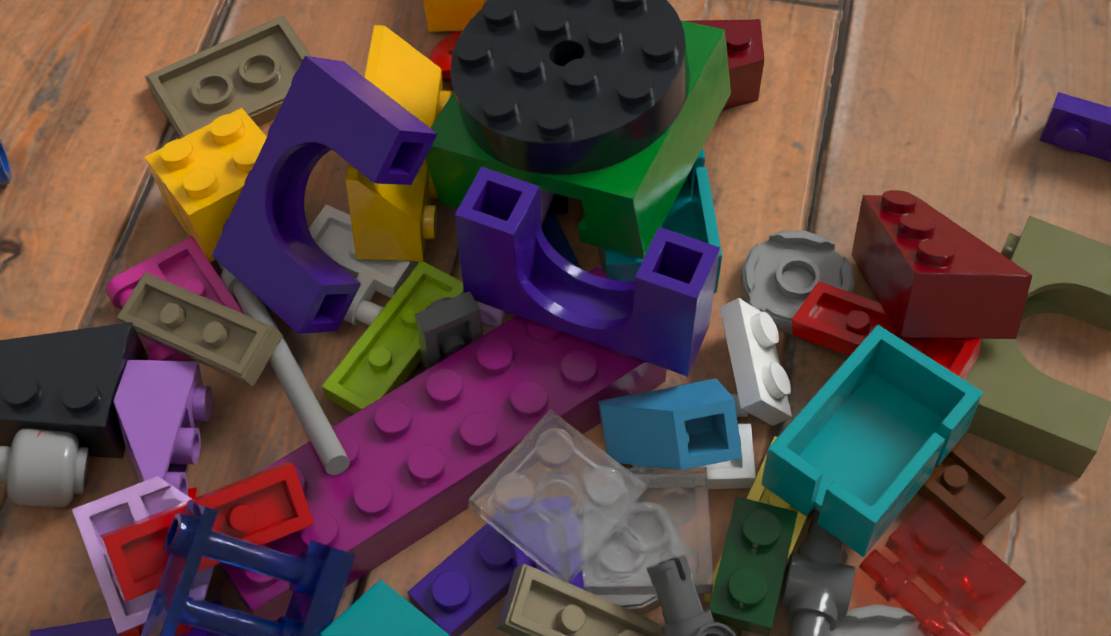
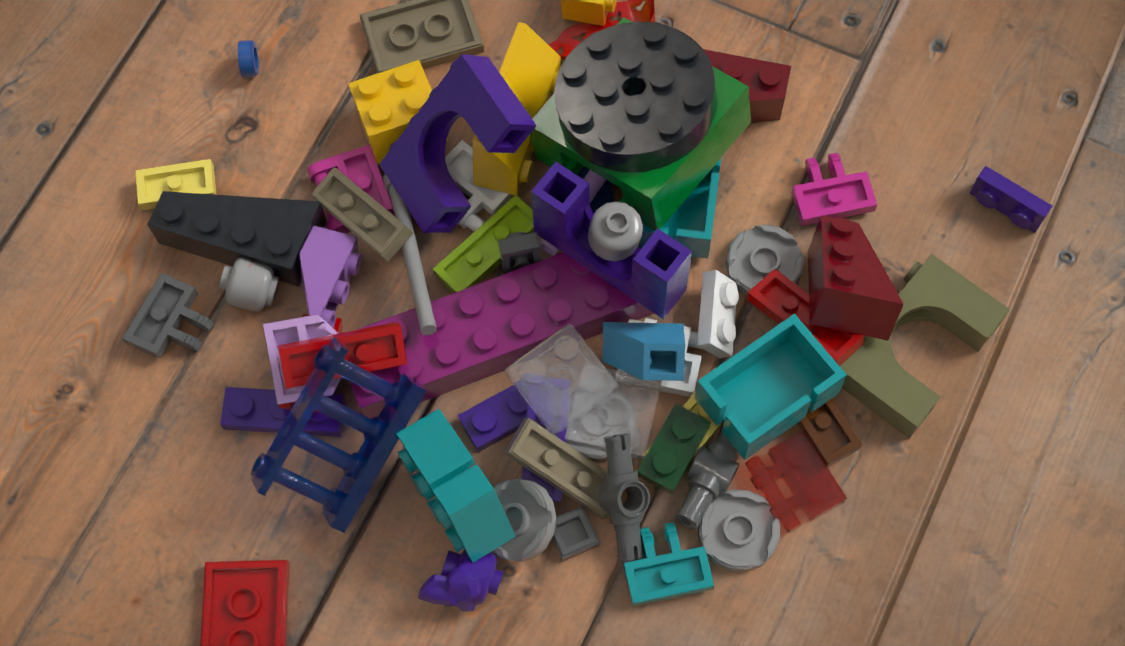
camera: 15 degrees right, 10 degrees up
none -> light grey head [588,202,643,261]
none -> dark pink hinge [791,153,877,226]

